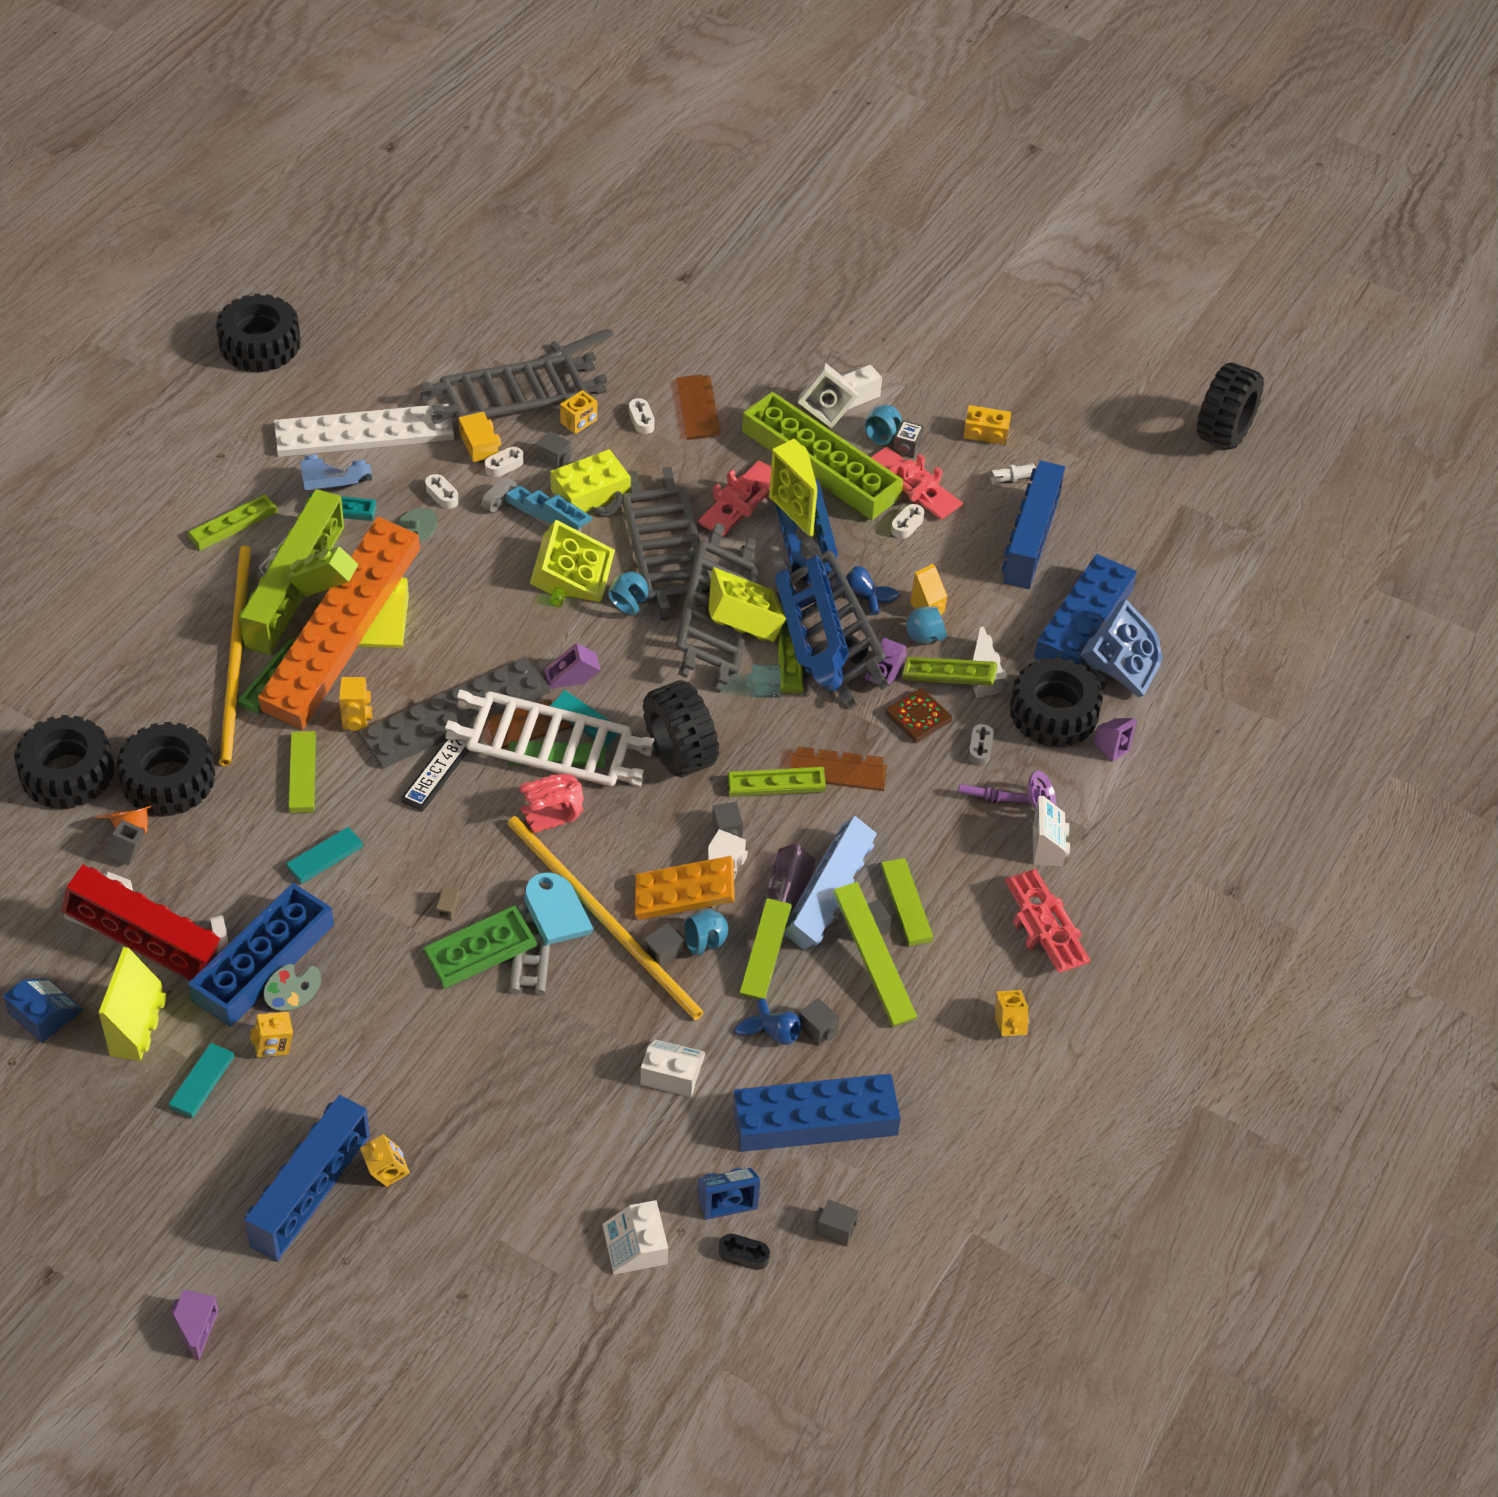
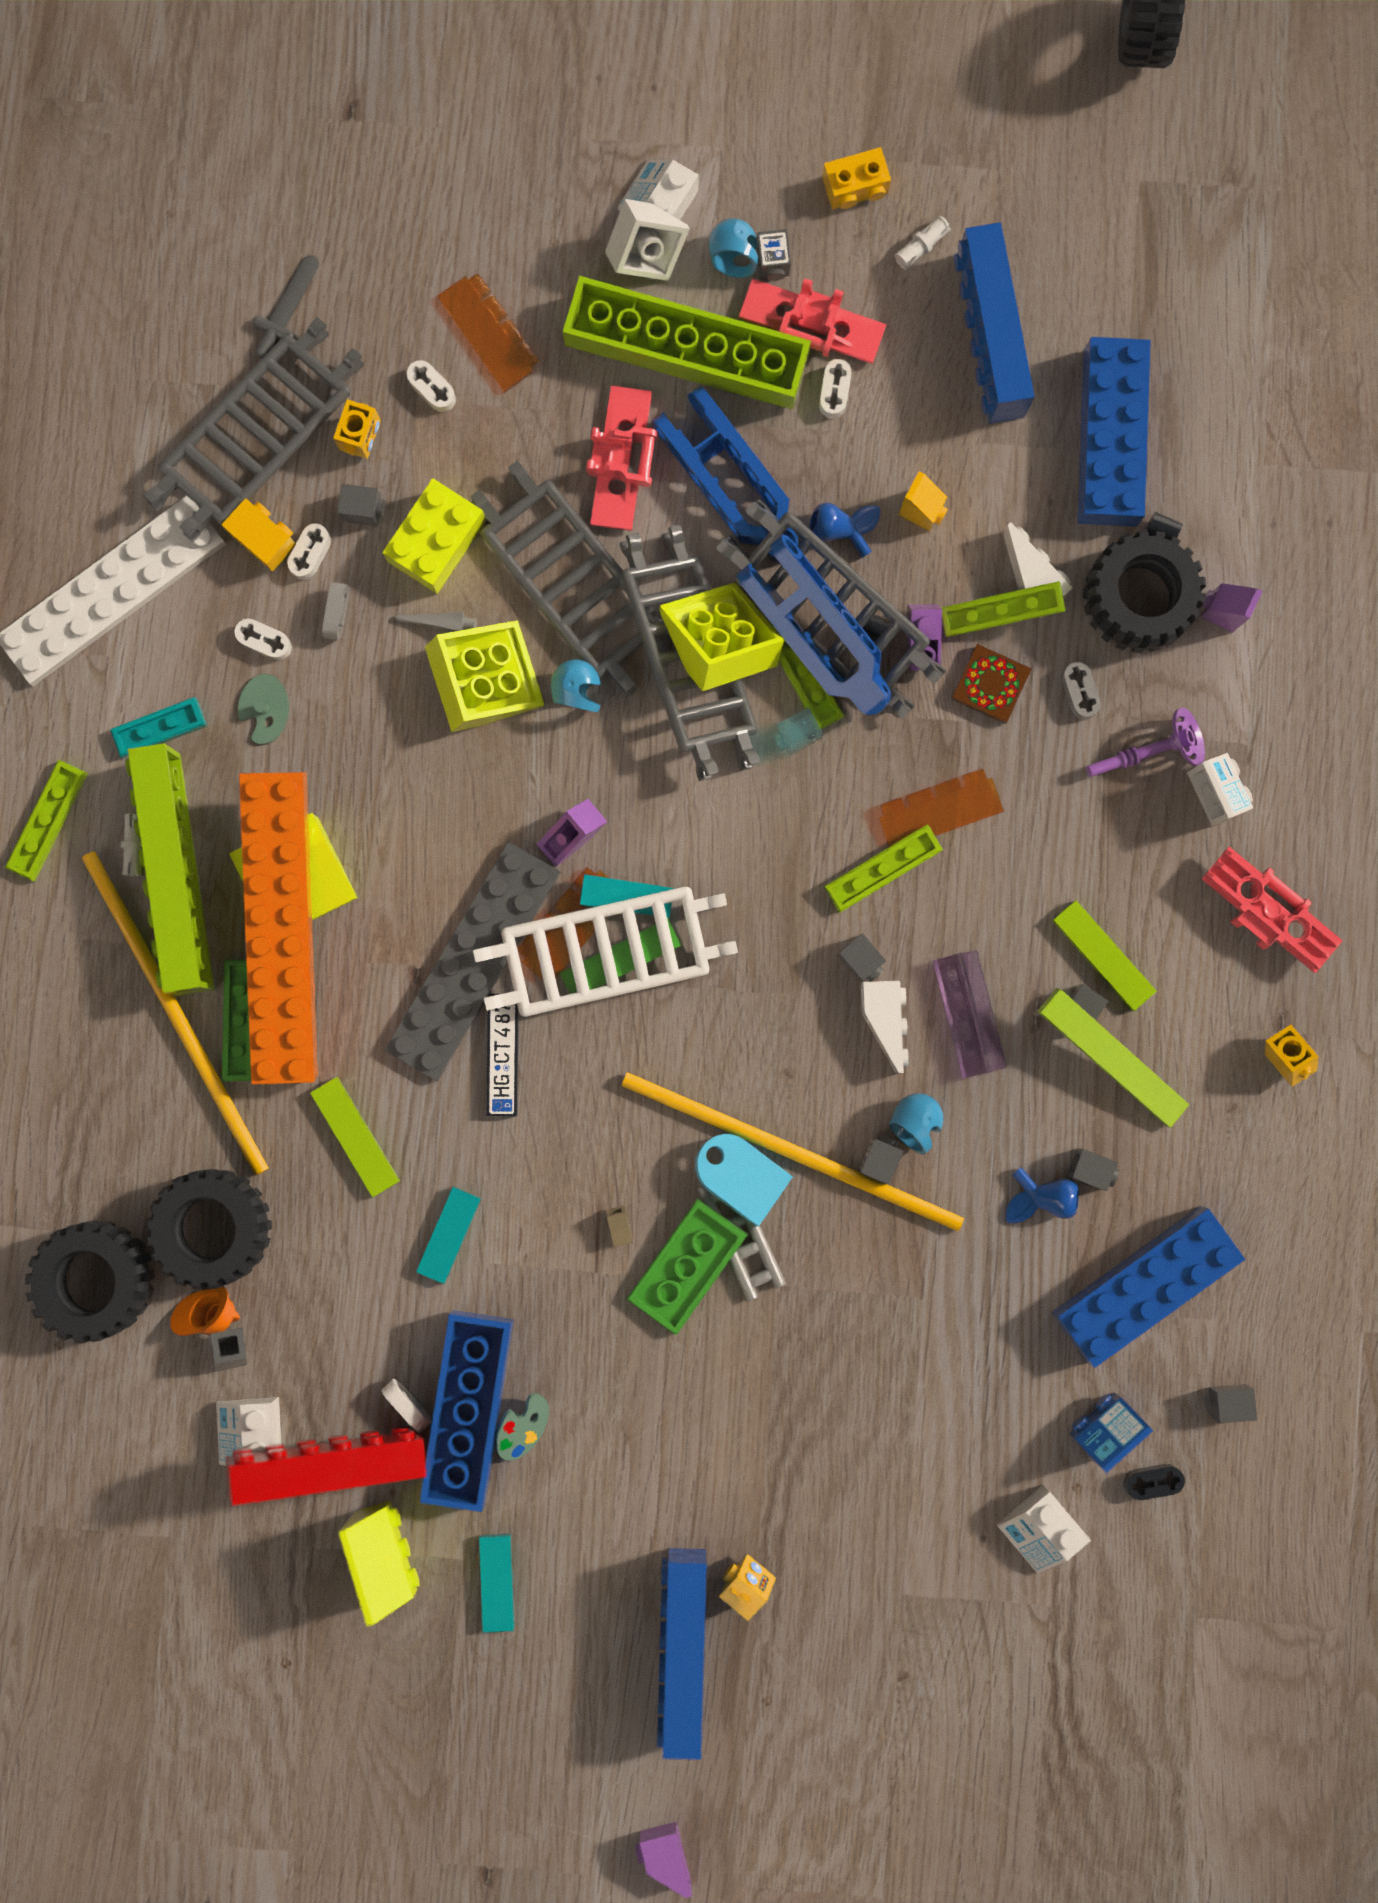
camera: 25 degrees left, 35 degrees up
blue slope [3,978,83,1043] -> none
yellow head [250,1012,293,1057] -> none
lime brick [287,546,359,597] -> none
medium blue slope [300,454,372,490] -> none
yellow brick [339,677,372,731] -> none
dark azure slope [504,485,592,529] -> none
coral piece [519,773,584,833] -> none
clear neon green piece [549,587,567,607] -> none
dark grey piece [591,491,623,517] -> none
light orange plate [635,856,734,920] -> none
white slope [640,1039,705,1097] -> none
black tyre [643,680,719,777] -> none
lime tile [740,898,792,1000] -> none
neon yellow slope [769,439,817,536] -> none
light blue brick [784,816,877,950] -> none
dark azure helmet [906,606,947,644] -> none
medium blue slope [1080,599,1163,697] -> none

